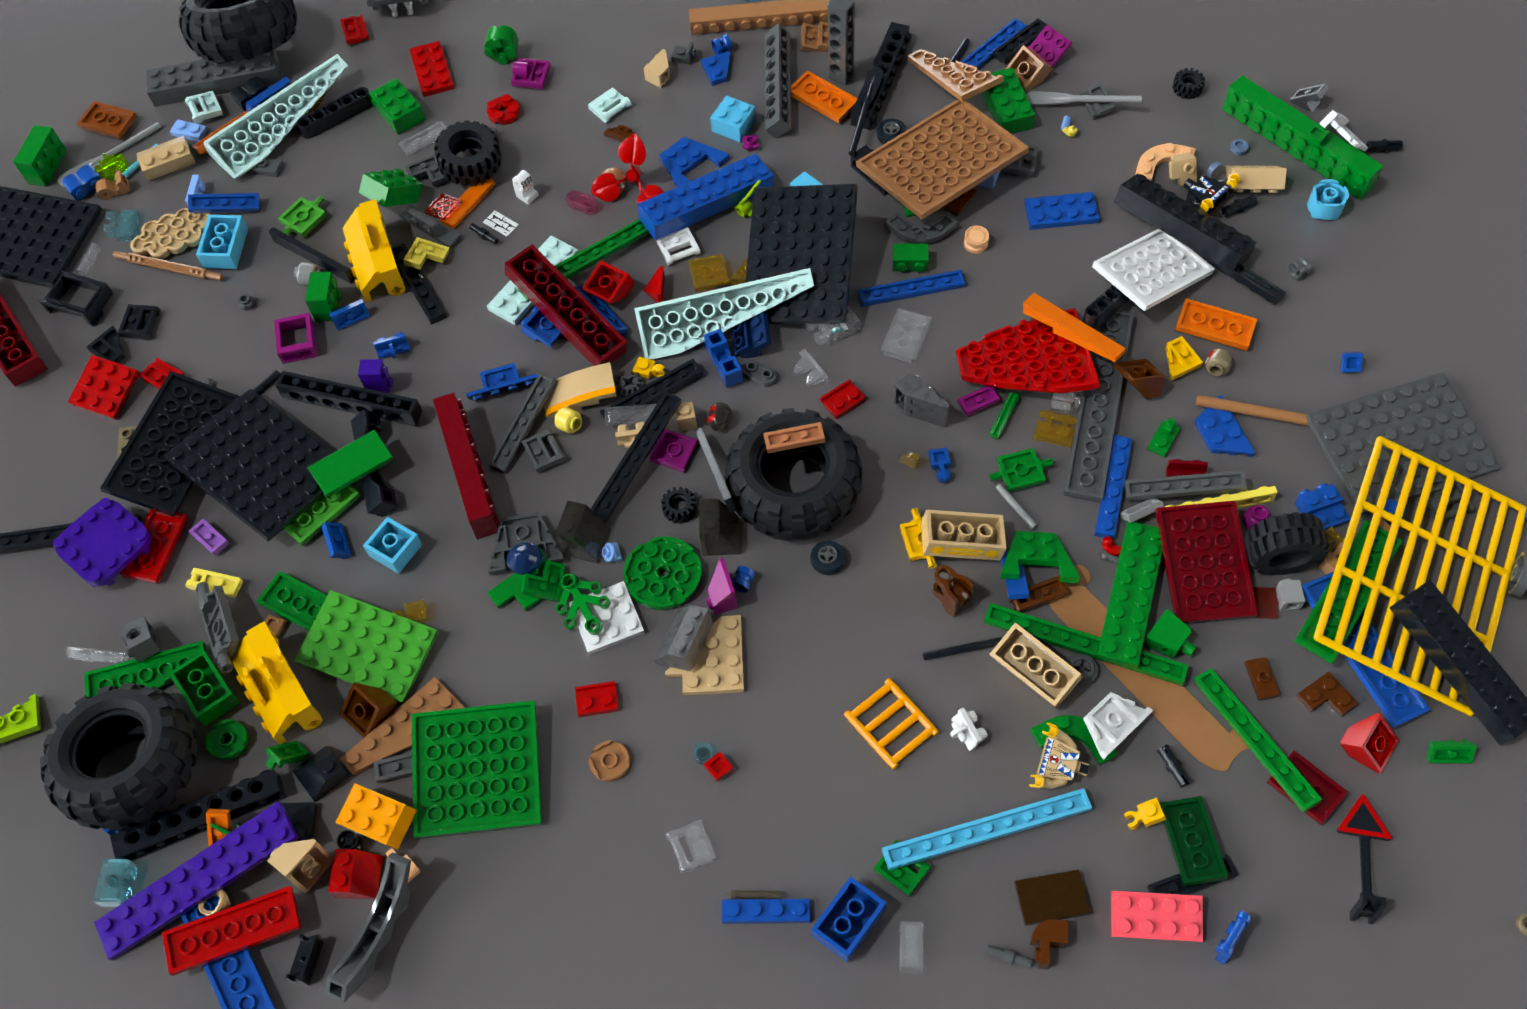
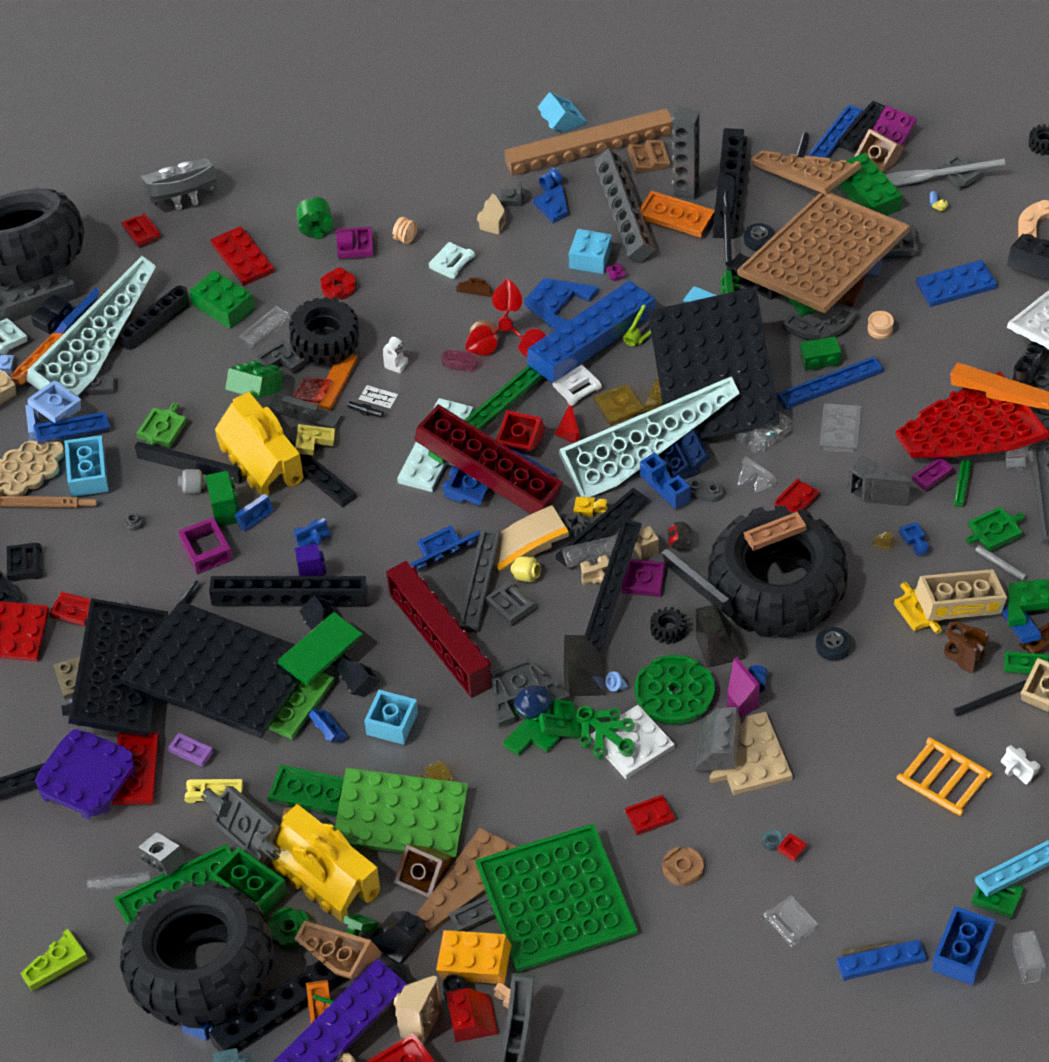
camera: 15 degrees left, 10 degrees down
clear yellow plate [1033,410,1077,448] -> none
none -> light blue plate [28,381,81,423]
none -> medium nougat wedge [295,921,382,979]
none -> light nougat wheel [392,217,417,244]
none -> green plate [720,269,740,294]

